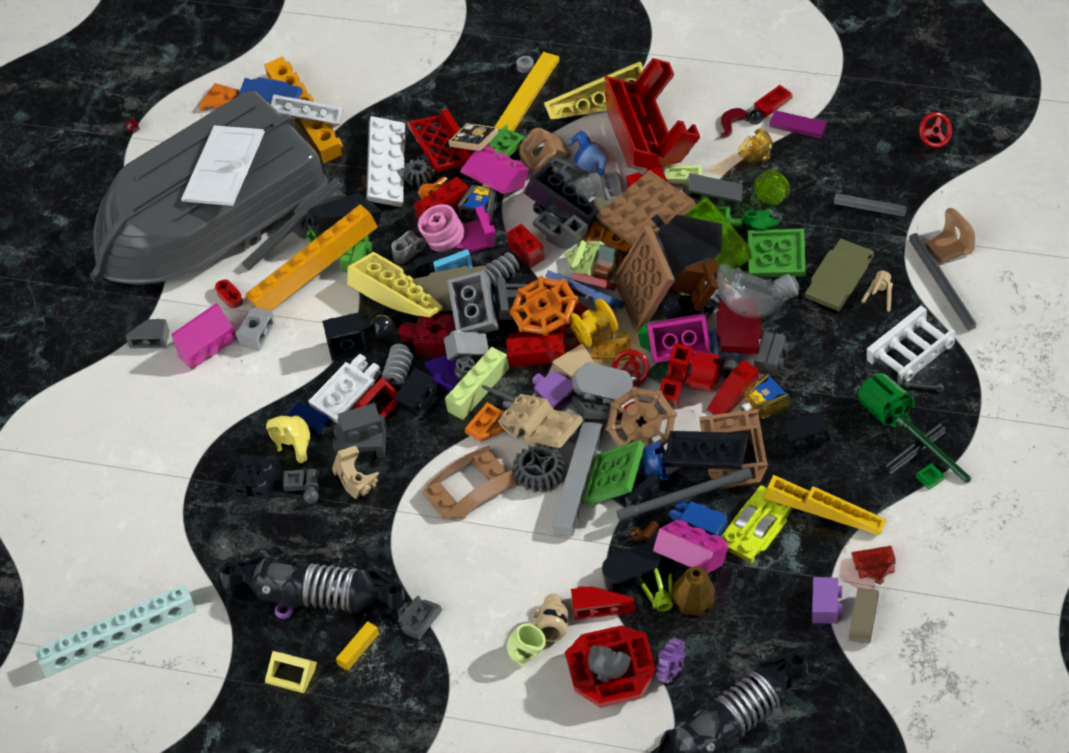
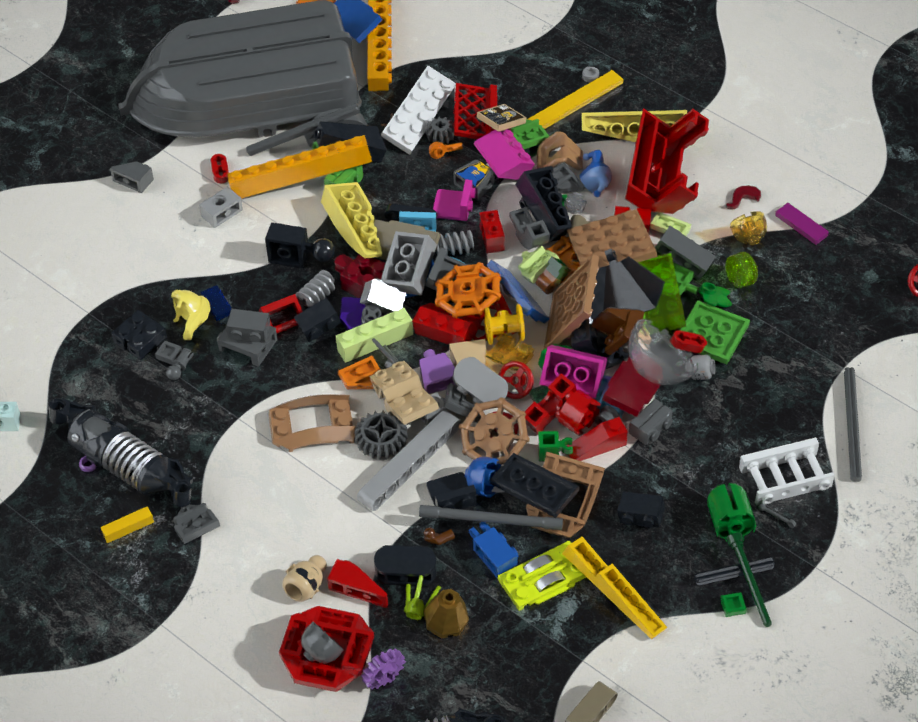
camera: 20 degrees right, 0 degrees up
dark pink slope [171,303,236,370] -> none
white door [181,125,265,206] -> none
light yellow tile [265,651,317,693] -> none
white piece [271,94,343,126] -> none
white tile [308,354,382,423] -> none
tan tile [332,445,379,499] -> none
light grey piece [391,230,426,264] -> none
red arch [414,177,469,221] -> none
bright pink wheel [418,204,465,252] -> none
yellowish green piece [506,623,546,666] -> none
tile [570,272,617,291] -> none
bright green plate [582,440,645,506] -> none
light grey tile [600,171,623,200] -> none
dark pink brick [653,520,729,574] -> none
torso [740,373,790,419] -> none
black hinge [748,109,763,125] -> none
red plate [754,85,792,117] -> none
olive piece [805,238,874,311] -> none
medium lavender brick [812,577,842,624] -> none
dark grey axle [834,193,907,217] -> none
clear red slope [851,546,896,585] -> none
tan plant [861,271,893,312] -> none
medium nougat piece [926,208,975,263] -> none
none -> green brick [538,431,573,462]
none -> red beam [670,330,707,353]

